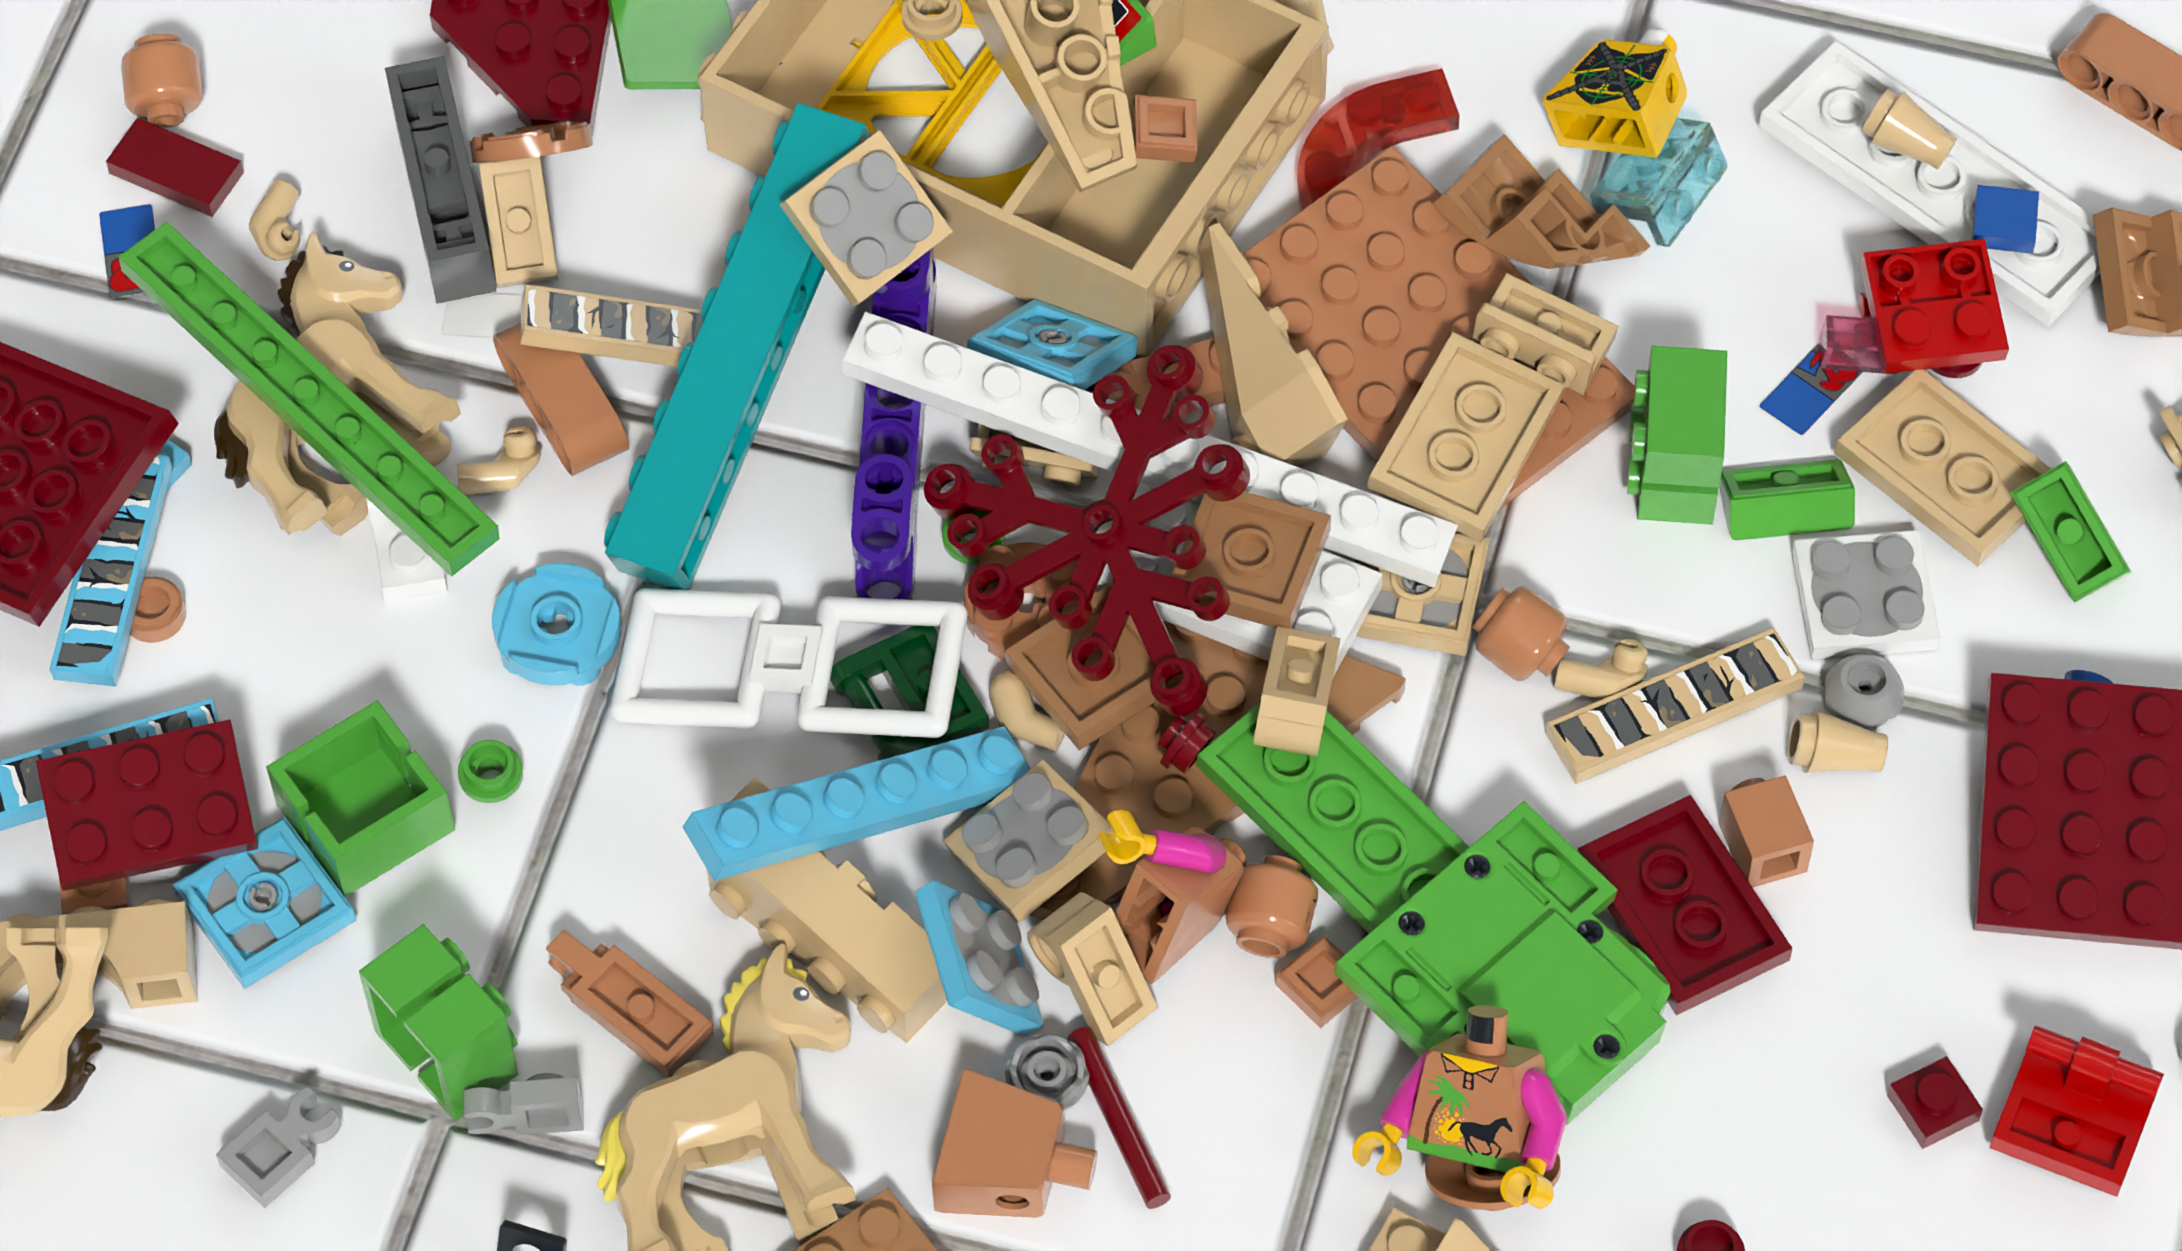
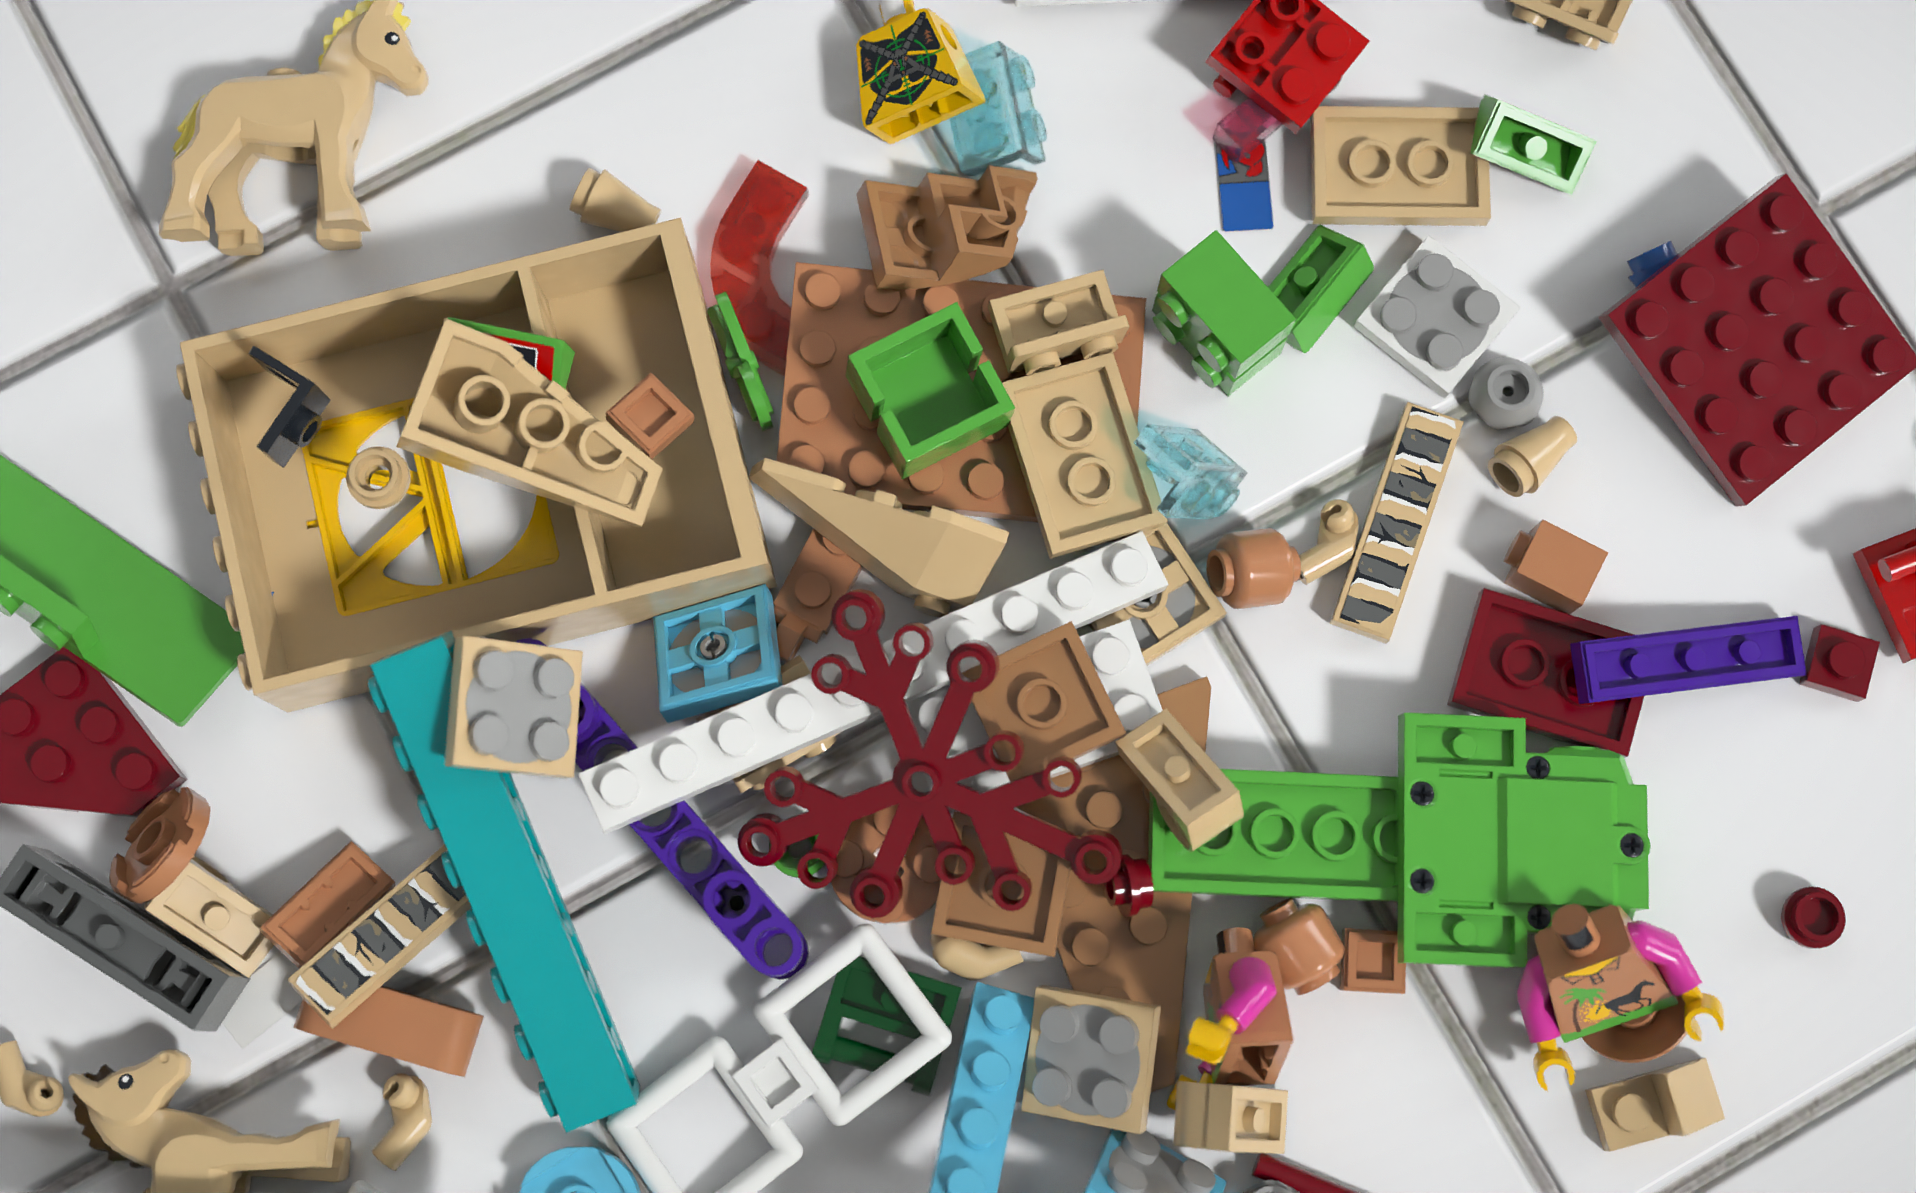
camera: 45 degrees left, 20 degrees up
none -> nougat plate [260,841,395,969]
none -> bright green piece [707,292,774,431]
none -> bright green piece [845,302,1015,480]
none -> clear light blue bracket [1134,424,1248,519]
none -> dark purple tile [1570,616,1807,704]

